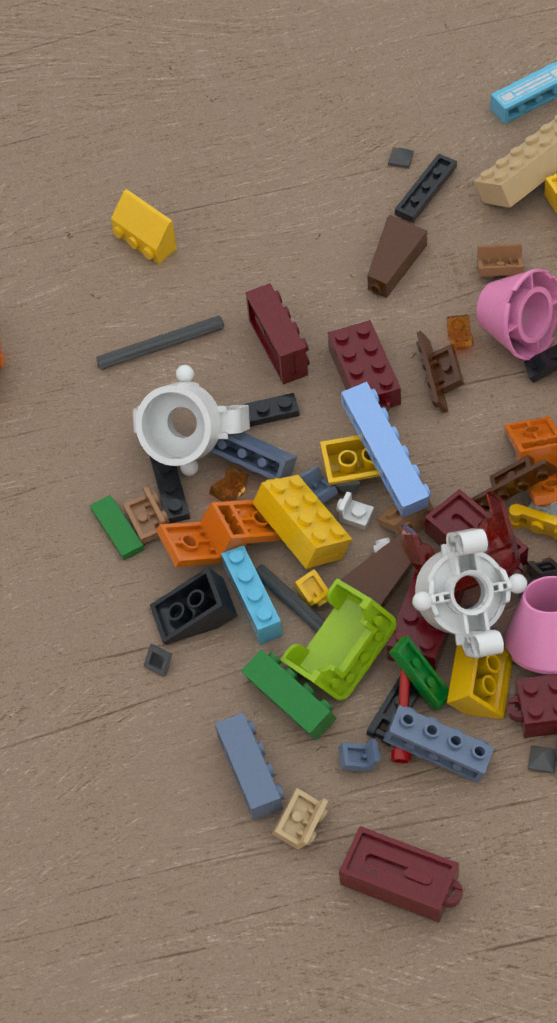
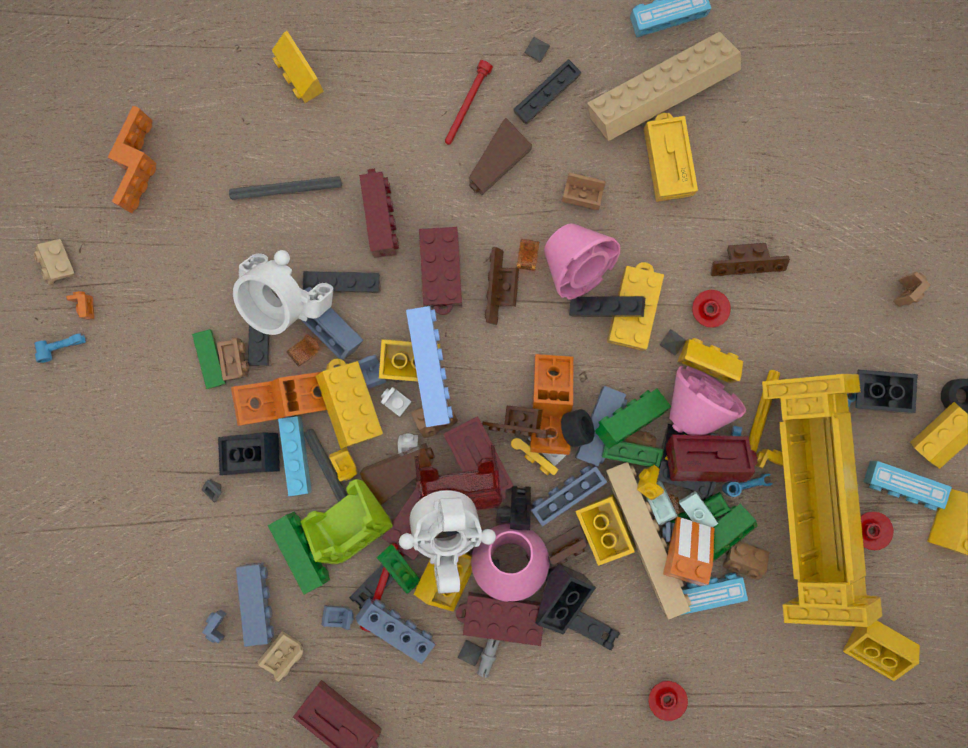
camera: 10 degrees right, 30 degrees up
none -> sand blue bracket [202,609,227,643]
none -> red piece [445,60,493,145]

